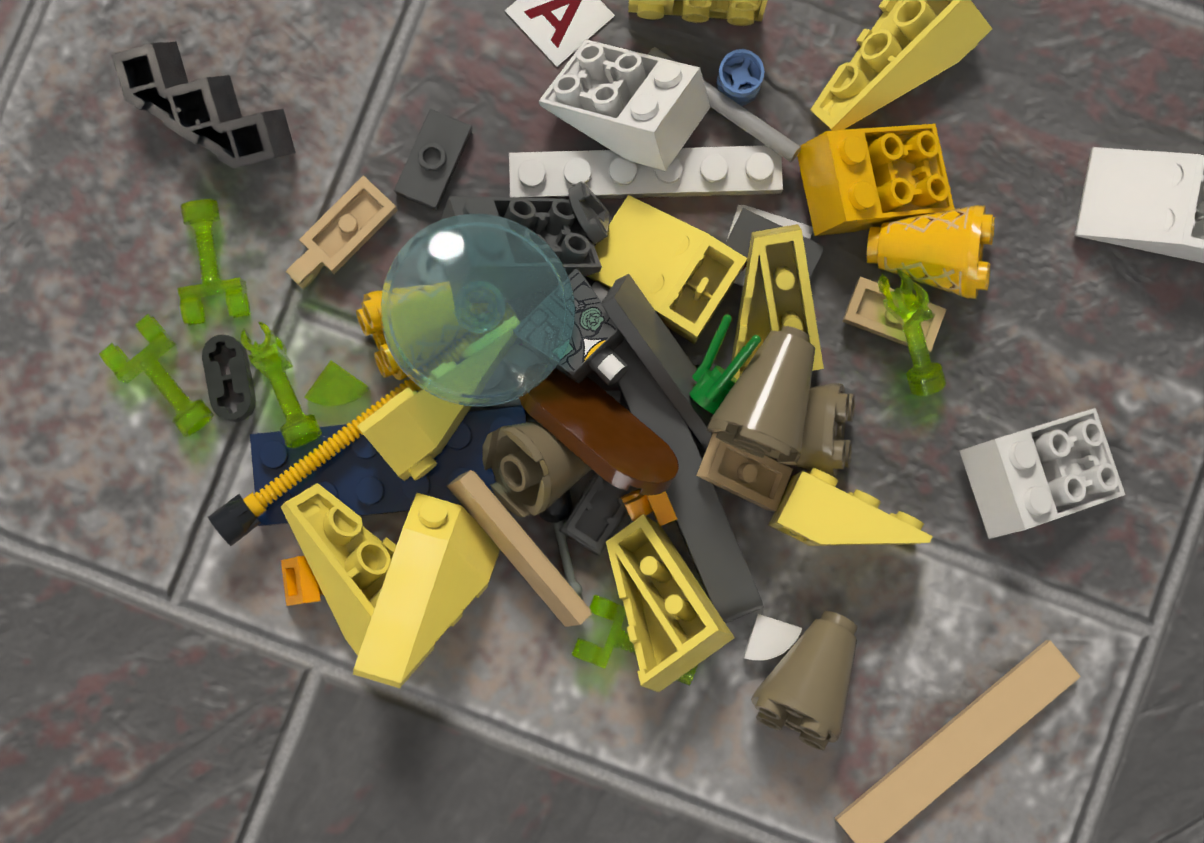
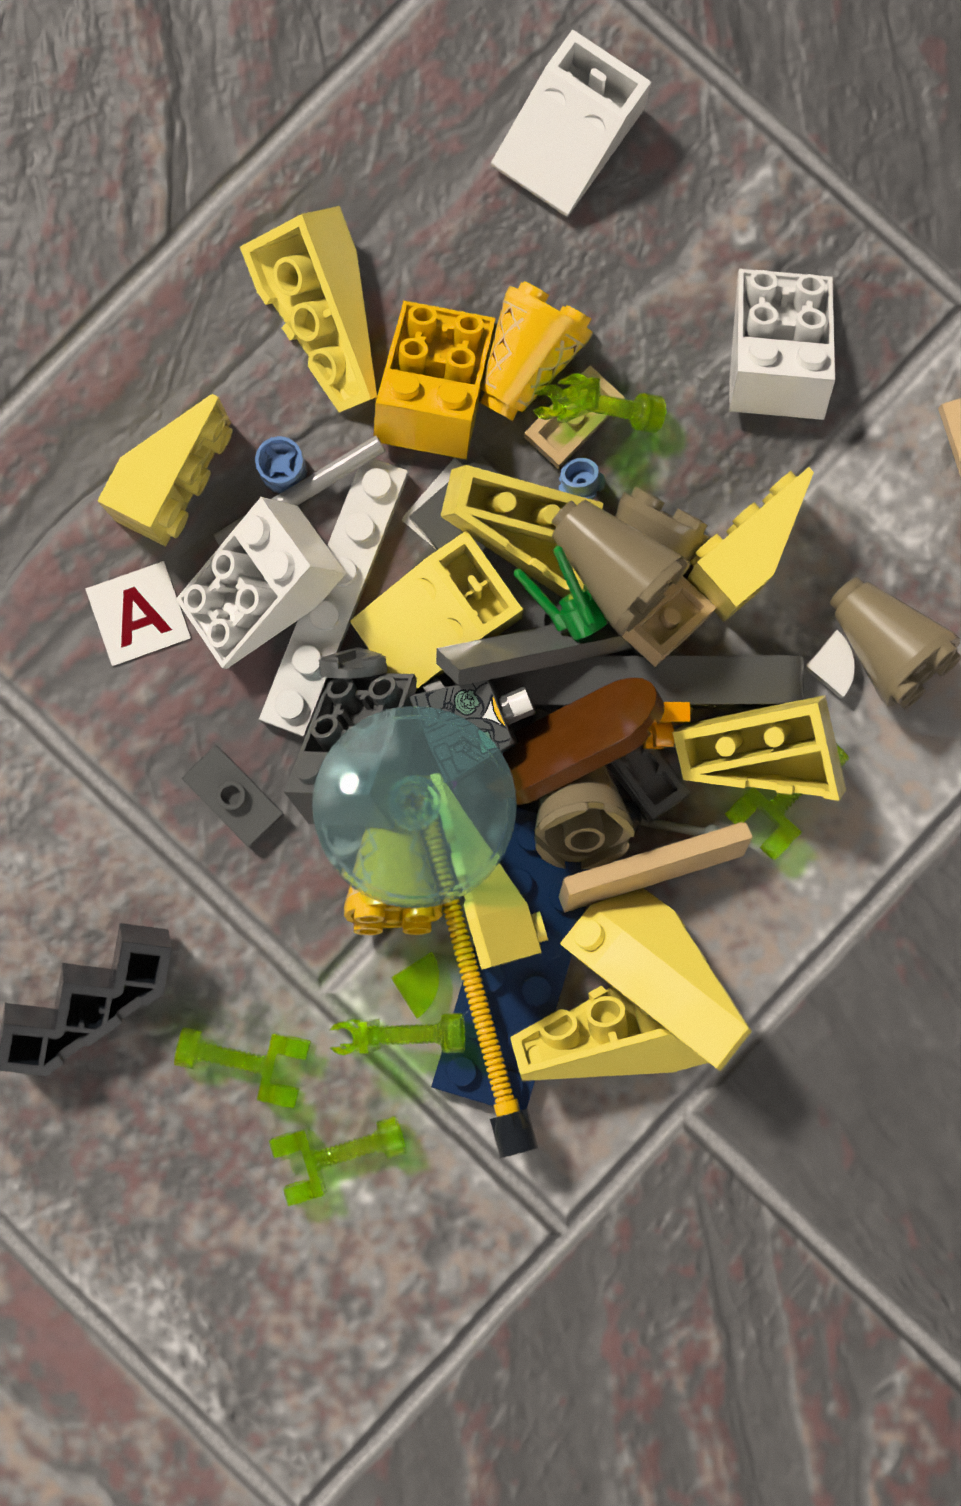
camera: 70 degrees left, 0 degrees up
pearl dark grey beam [202,335,256,422] -> none
light orange tile [281,556,323,606] -> none
tan plate [286,175,398,290] -> none
none -> medium blue plate [558,458,605,500]

